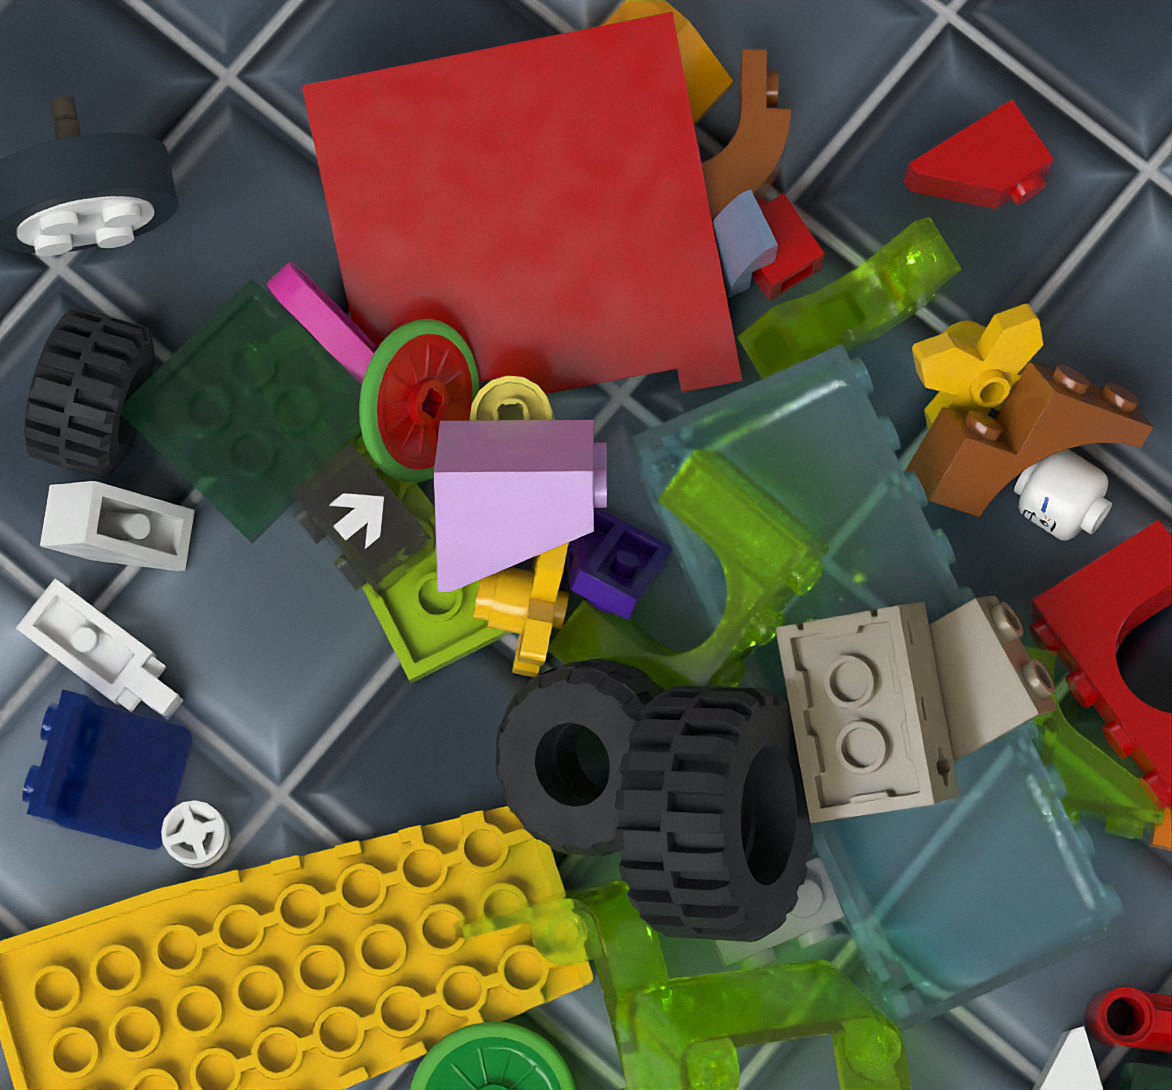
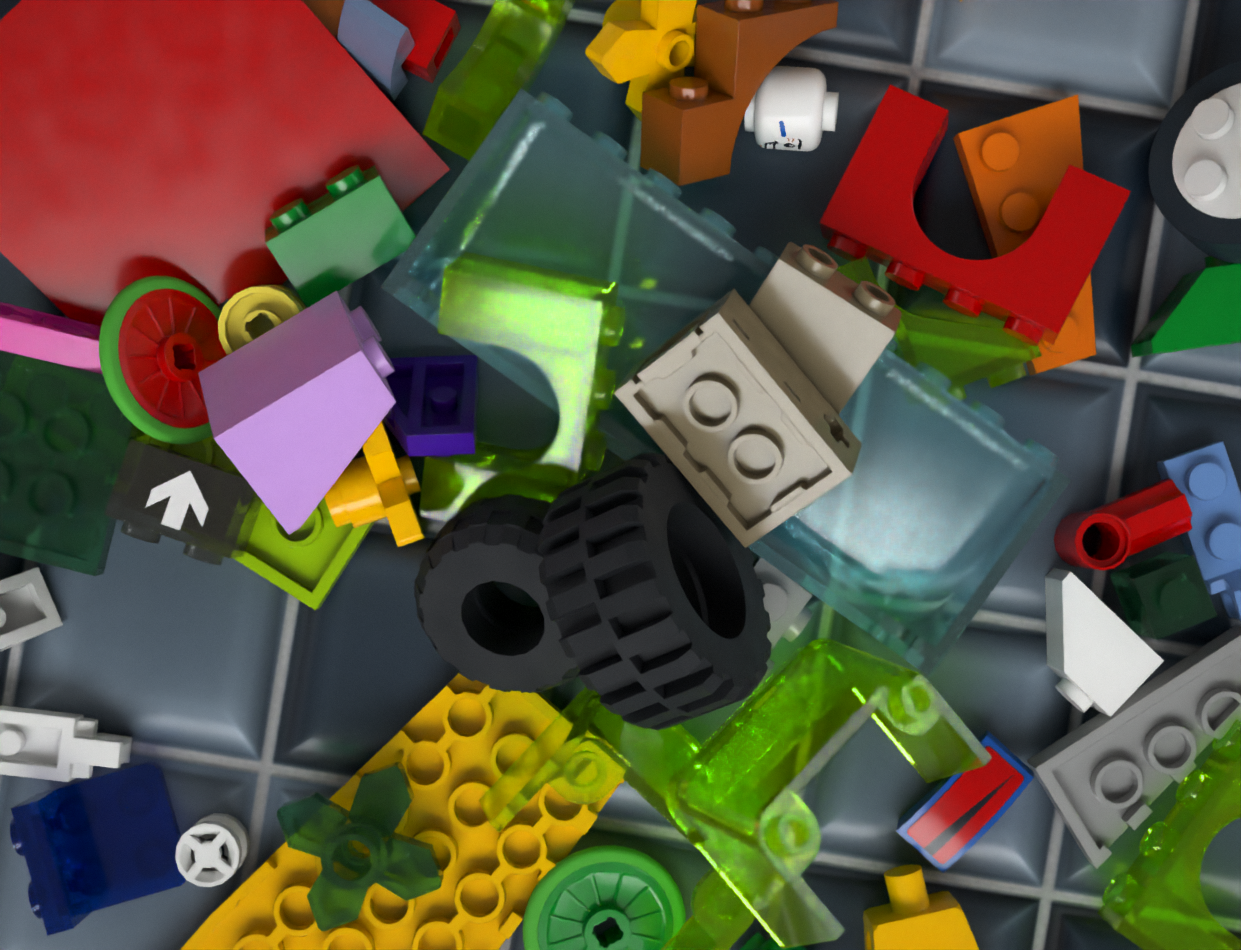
camera: 30 degrees left, 10 degrees up
none -> green brick [265,165,420,308]
none -> clear green plant [277,762,444,931]

